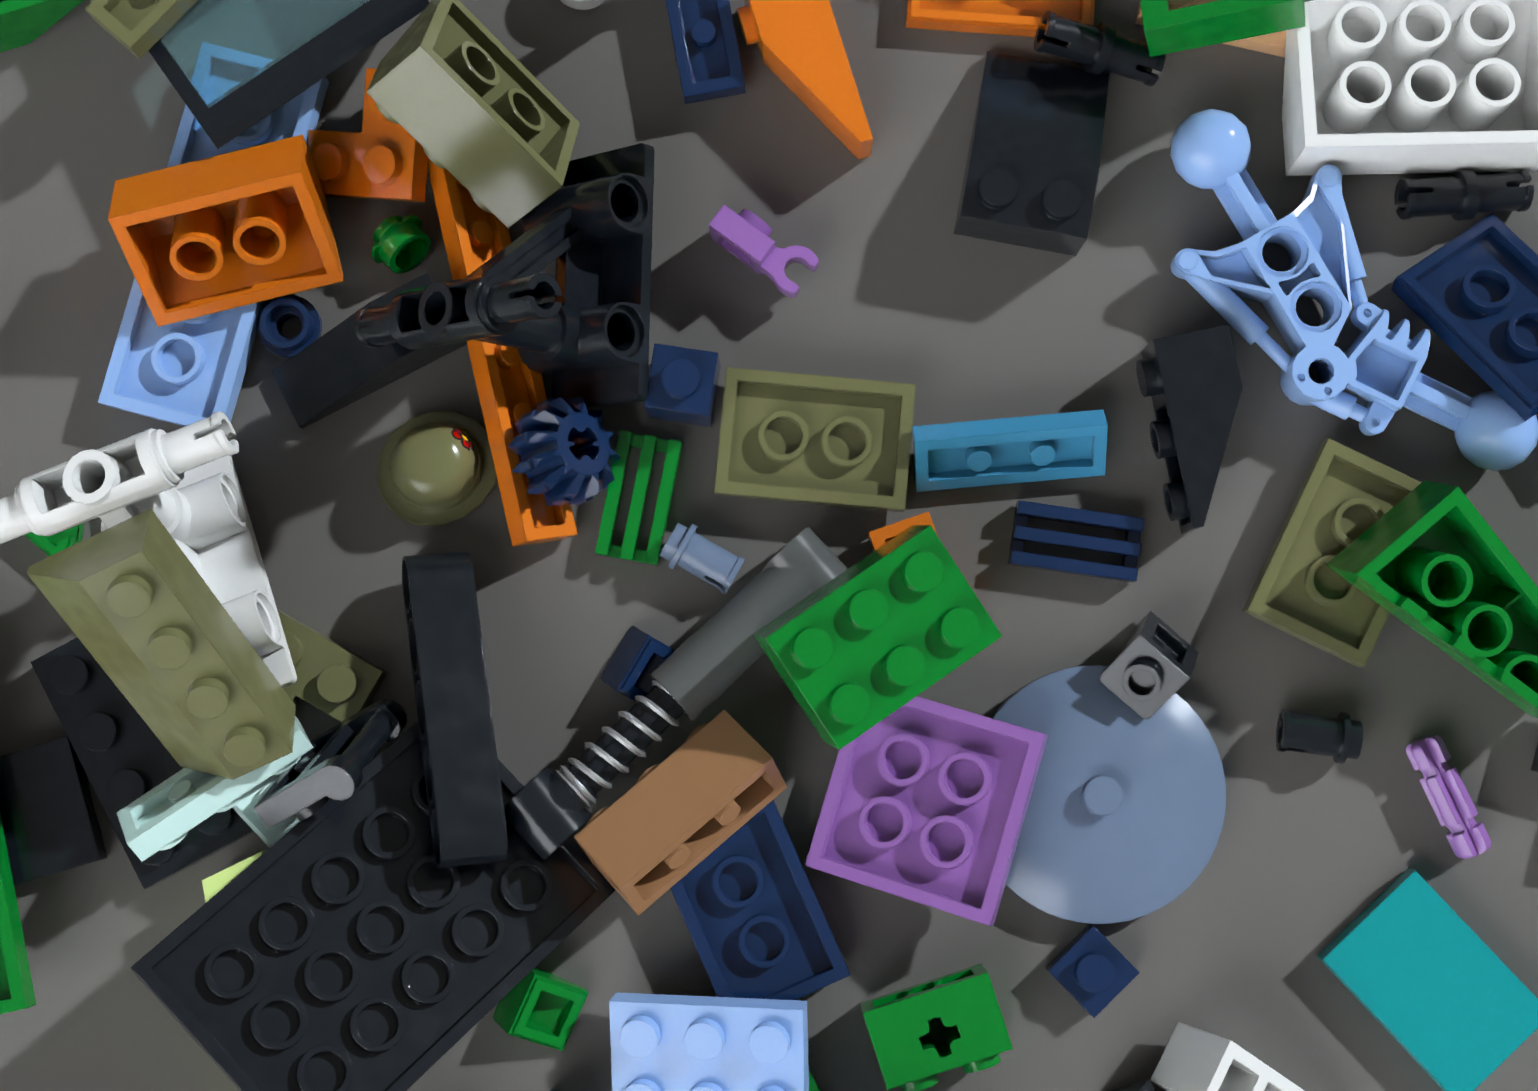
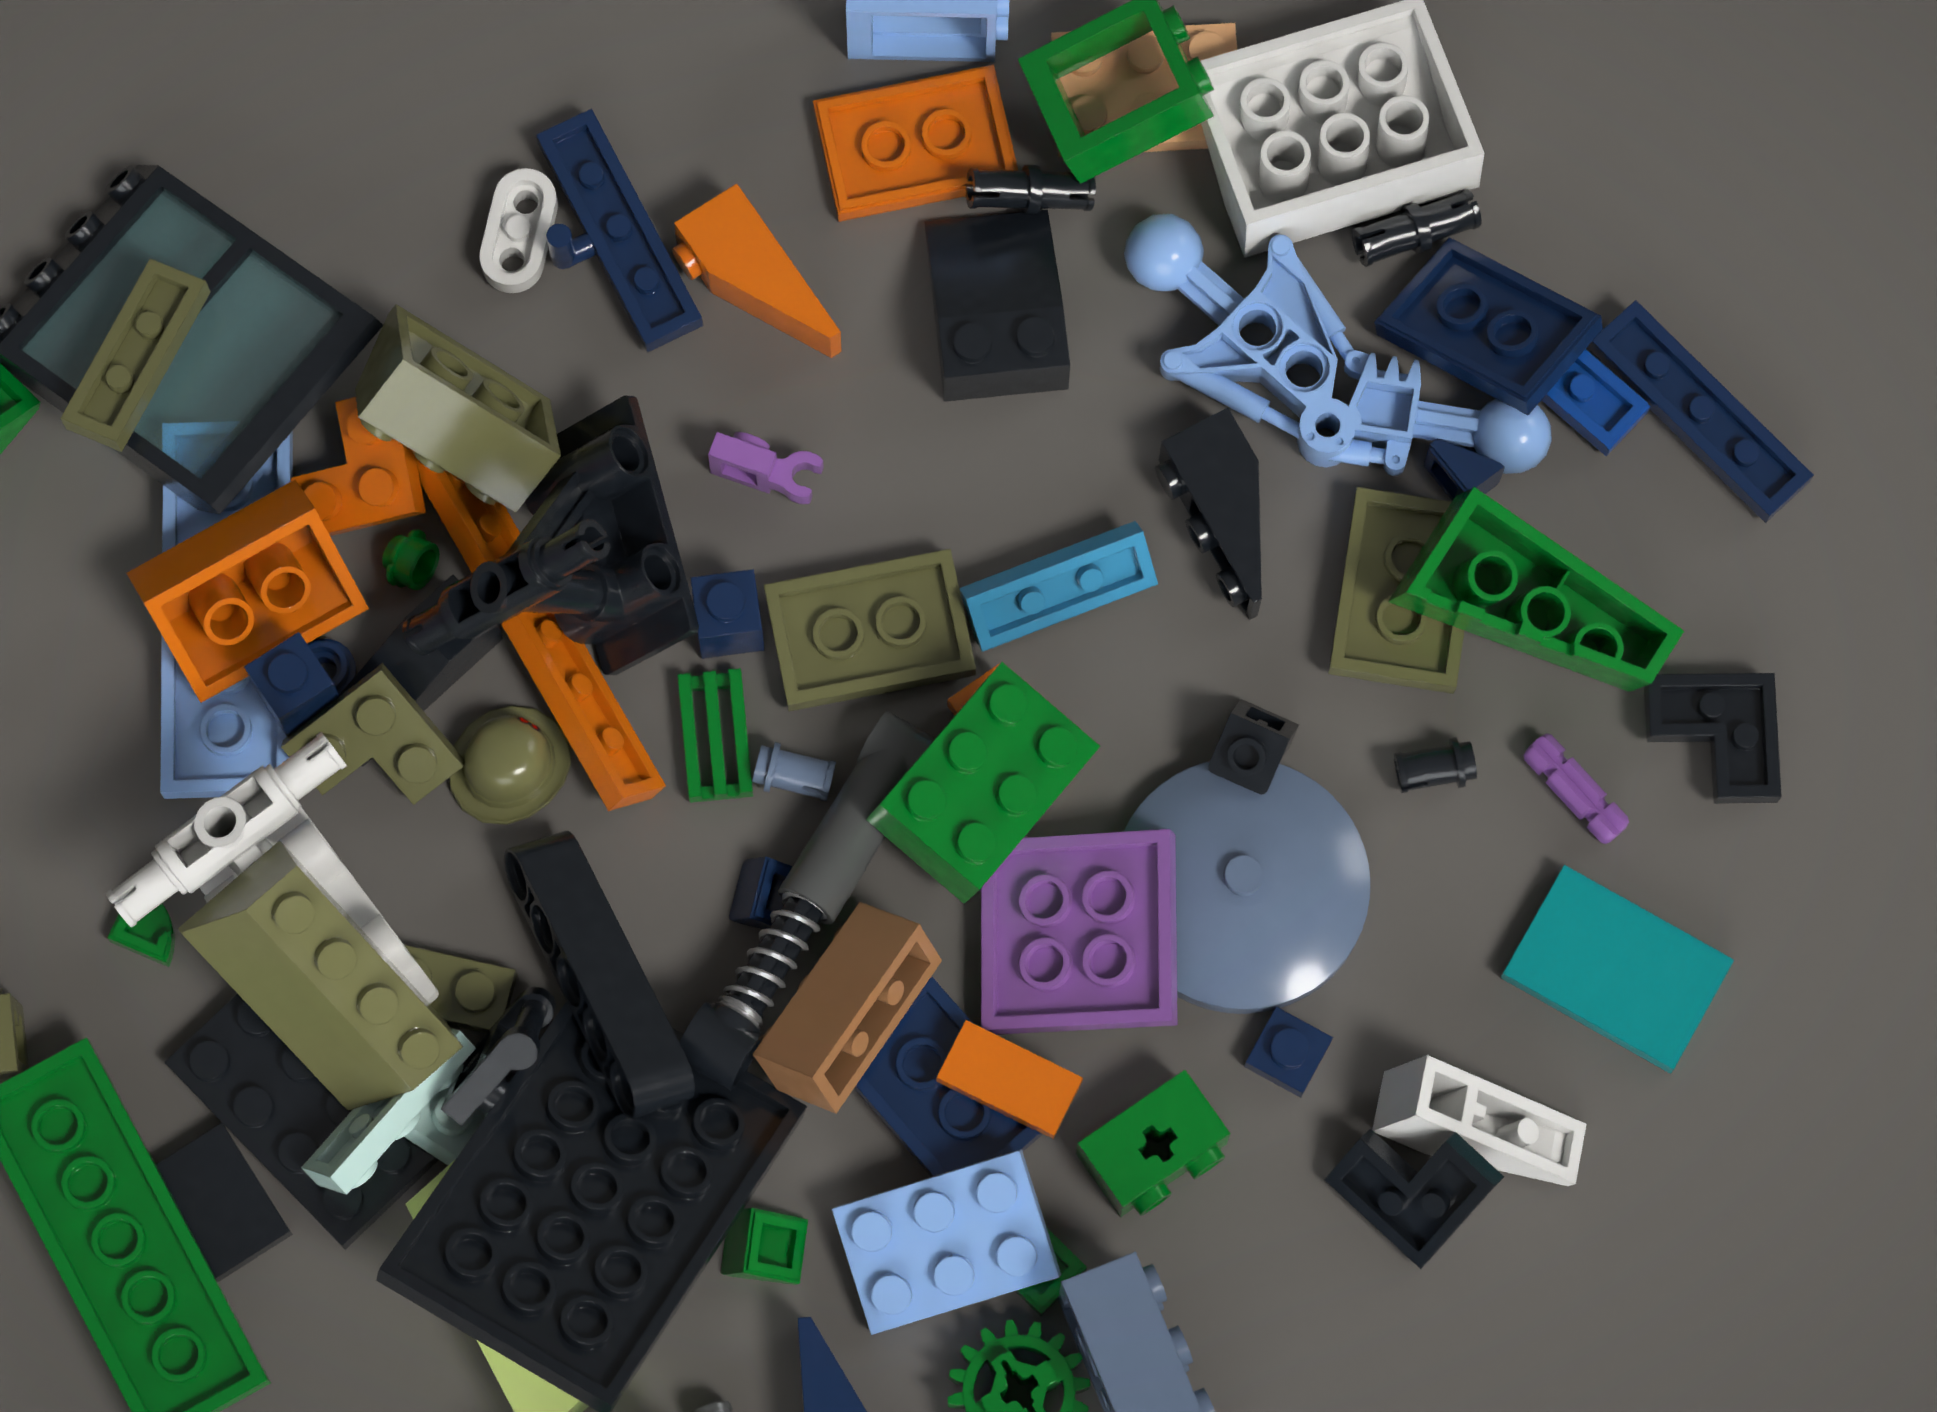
camera: 25 degrees left, 10 degrees down
dark blue gear [508,397,621,506] -> none
dark blue tile [1008,500,1145,583] -> none
none -> dark blue brick [244,632,339,737]
none -> olive plate [281,663,464,805]
none -> orange tile [936,1020,1083,1139]
none -> dark blue slope [1424,438,1505,501]

